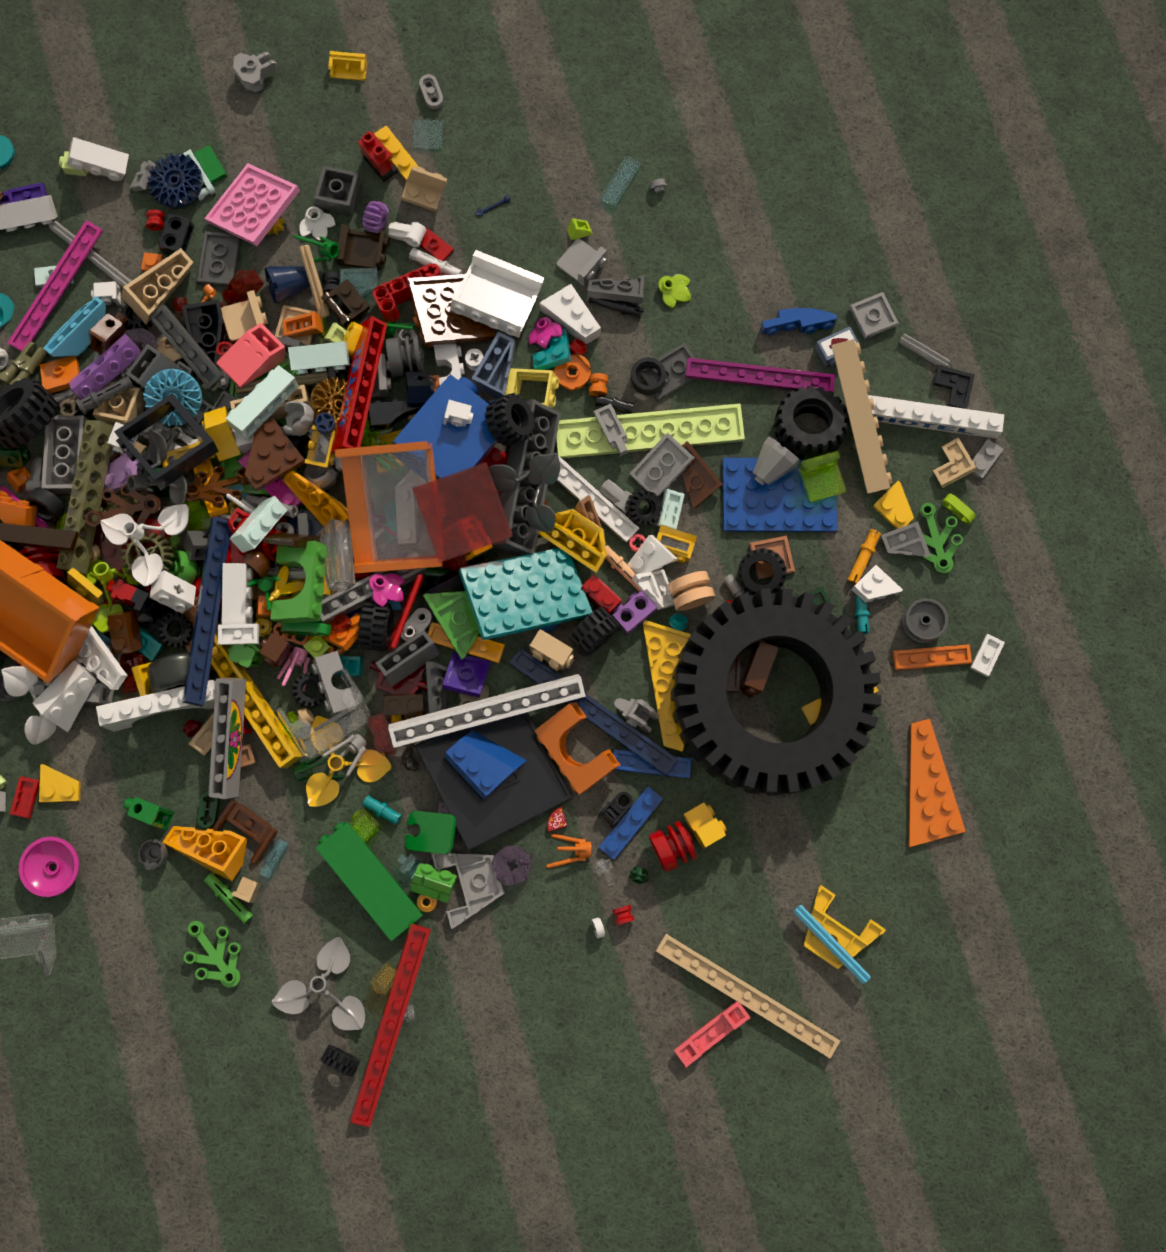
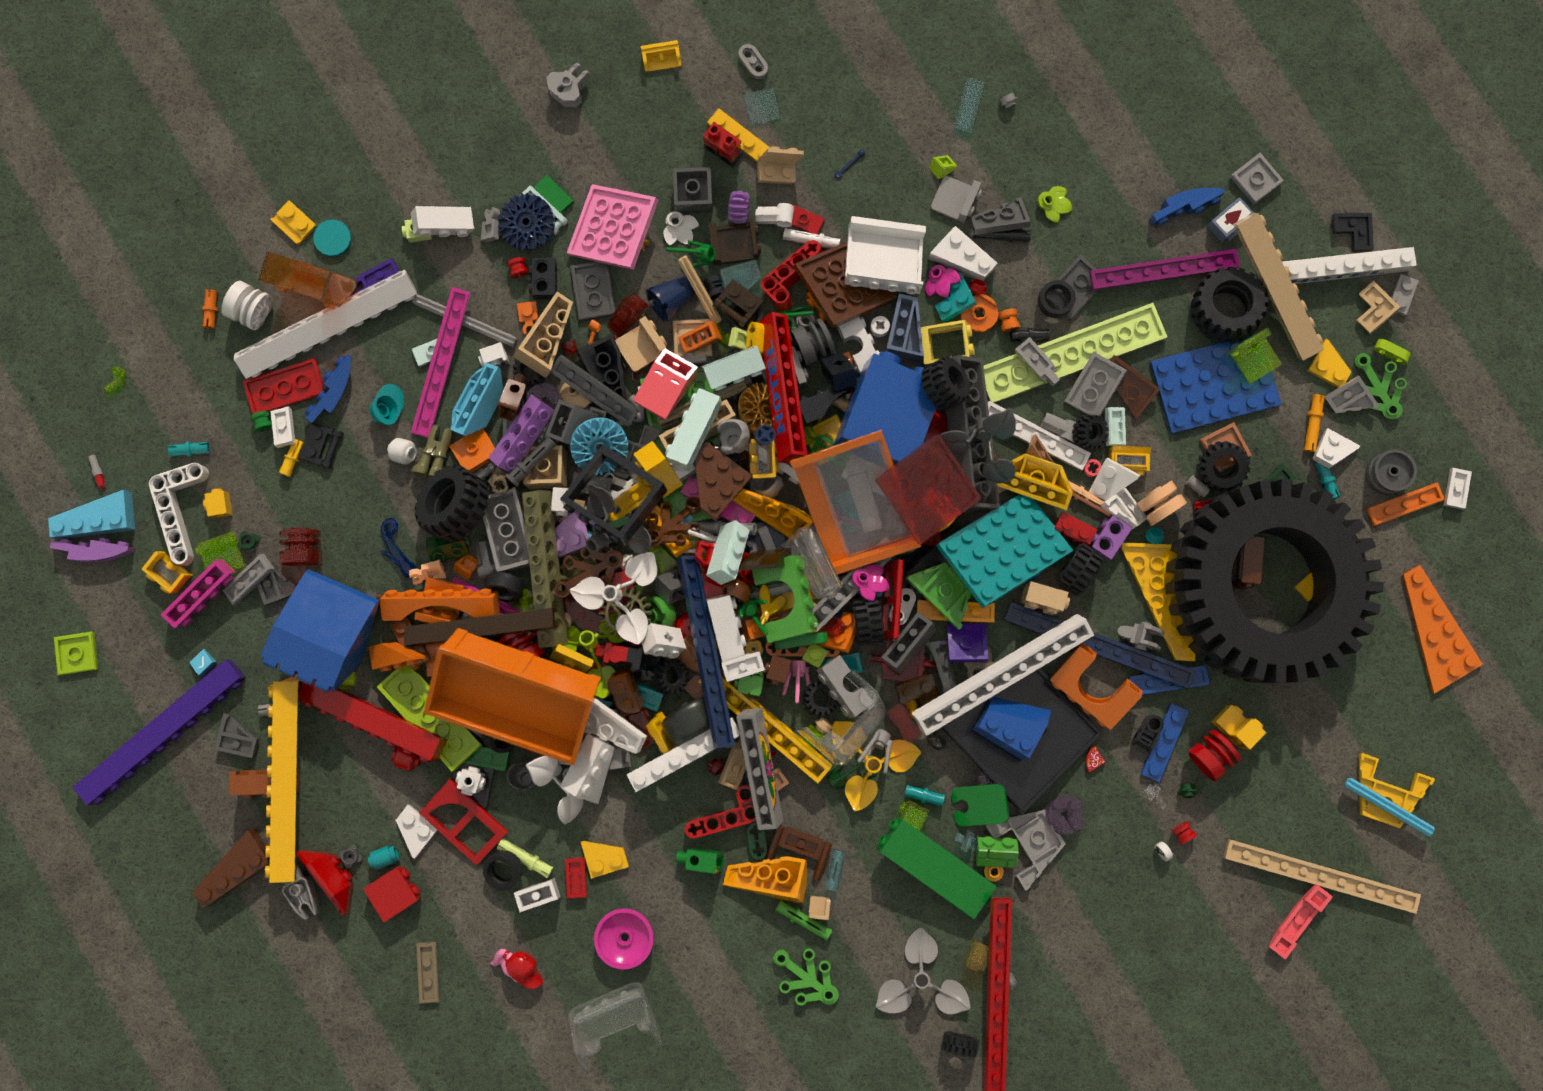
camera: 15 degrees left, 5 degrees up
dark grey hair [138,839,168,870] -> none
red plate [216,341,233,358] -> none
white brick [442,400,473,427] -> none
orange plant [546,834,591,868] -> none
light grey cone [753,437,800,486] -> none
light grey axle [899,334,950,367] -> none
none -> red beam [685,785,756,838]

